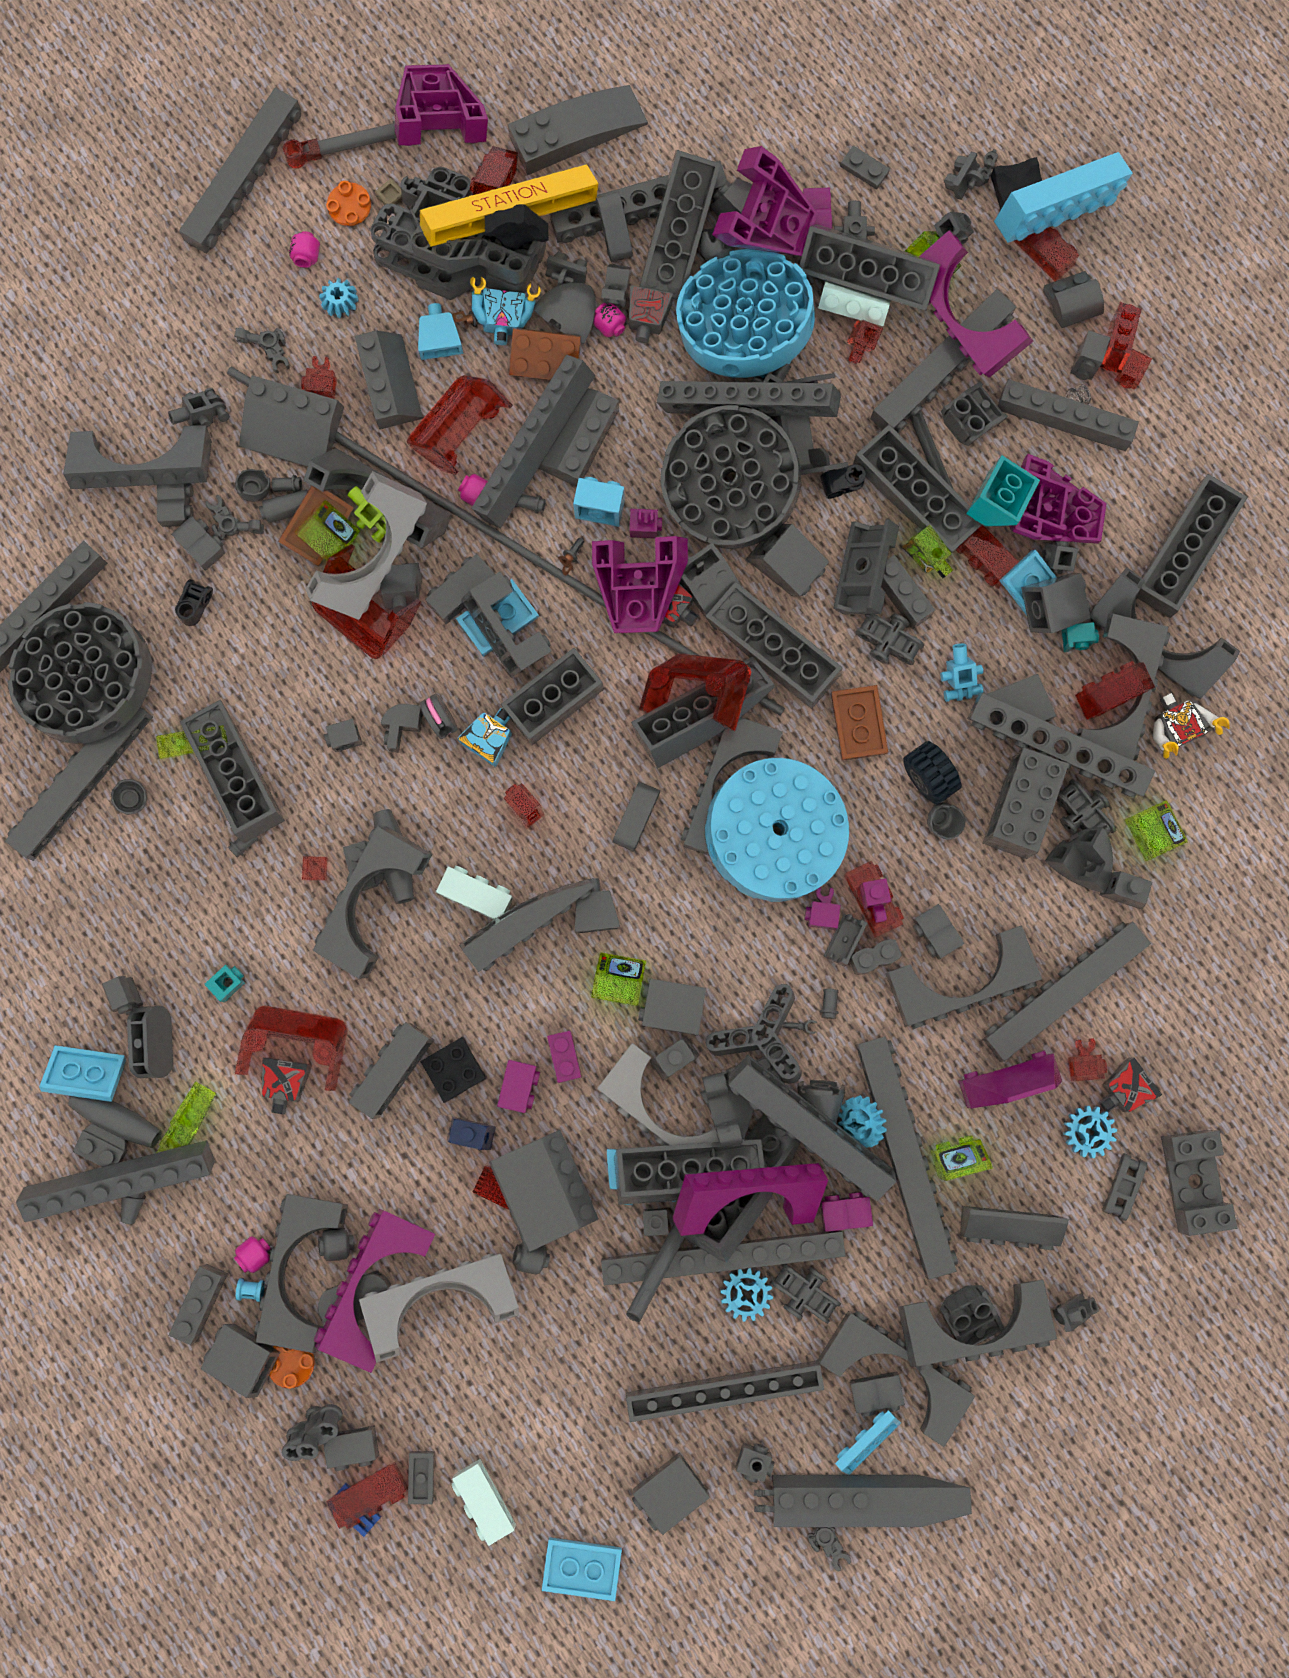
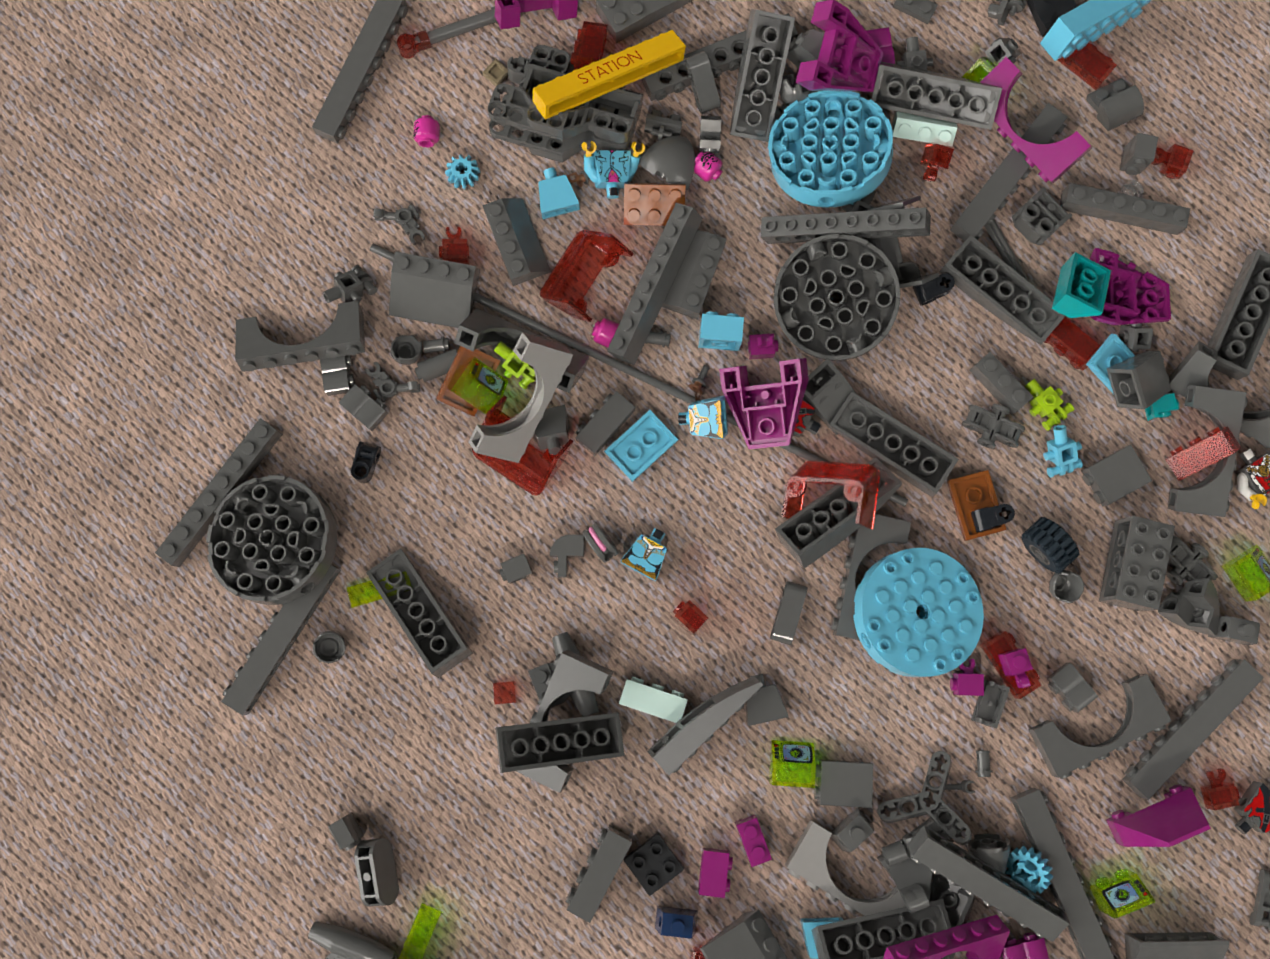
camera: 10 degrees left, 0 degrees up
medium azure plate [39,1045,126,1102] -> none
teal brick [204,965,245,1003] -> none
dark grey pin [228,837,259,857] -> none
clear red windscreen [235,1006,348,1091] -> none
torso [262,1057,312,1114] -> none
orange dish [326,180,371,226] -> none
dark grey plate [461,572,552,678] -> none
black brick [485,204,549,251] -> none
dark grey slope [501,648,604,746] -> none
dark grey torso [629,285,673,343] -> none
dark grey slope [746,524,829,596] -> none
dark grey piece [833,519,899,615] -> none
dark grey brick [849,939,902,975] -> none
clear neon green torso [902,524,953,579] -> none
dark grey brick [967,693,1155,799] -> none
medium azure gear [1063,1106,1117,1158] -> none
clear red brick [1100,302,1142,374] -> none
none -> dark grey slope [495,713,625,773]
none -> medium azure torso [678,396,728,439]
none -> black piece [970,504,1015,533]
none -> lime piece [1025,378,1075,431]

